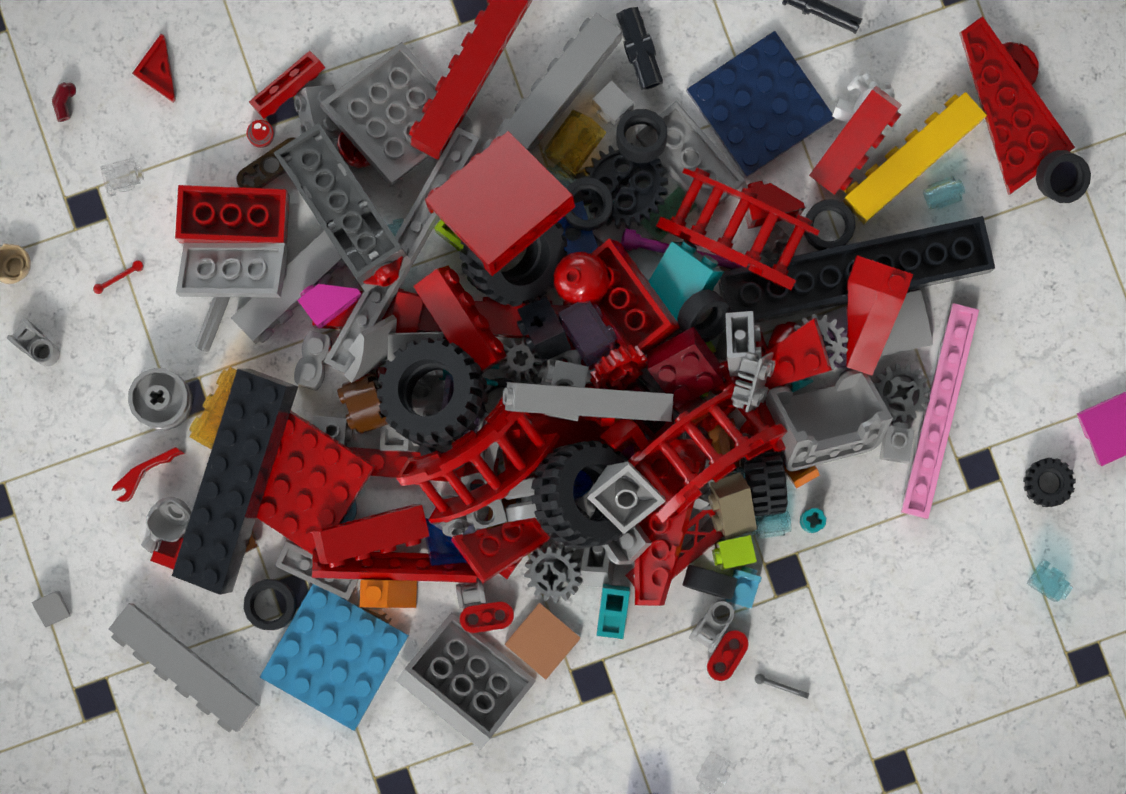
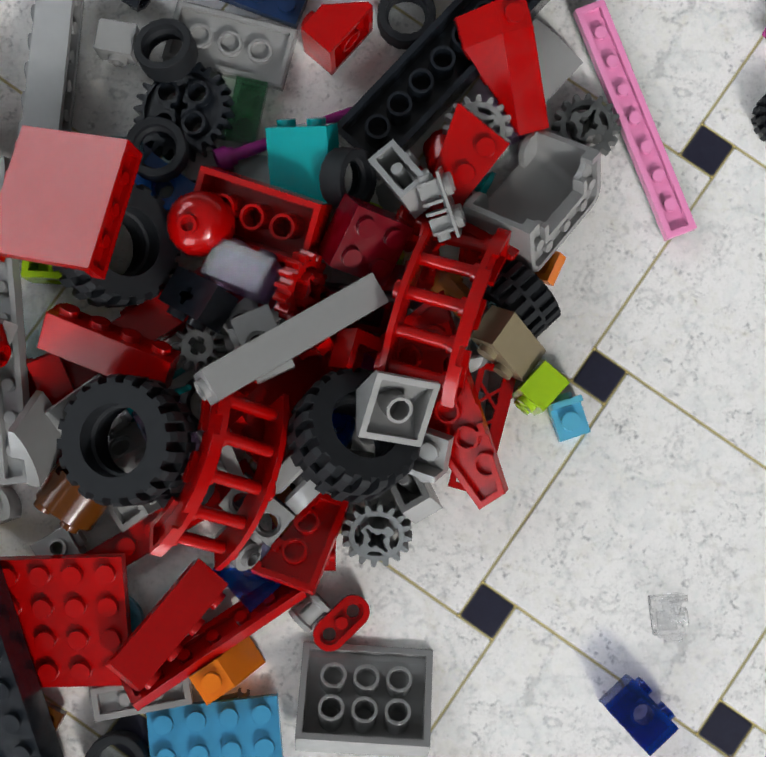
camera: 40 degrees left, 0 degrees up
nougat tile [504,603,581,680] -> none
clear yellow brick [542,109,607,175] -> none
teal brick [596,584,630,639] -> none
red fence [656,167,820,290] -> none
black tyre [682,565,738,600] -> none
light grey piece [689,600,734,653] -> none
red plate [707,630,749,681] -> none
clear light blue brick [752,511,792,539] -> none
dark grey hinge [754,674,809,699] -> none
light grey gear [761,225,790,260] -> none
teal bush [800,508,827,533] -> none
light grey brick [879,422,914,464] -> none

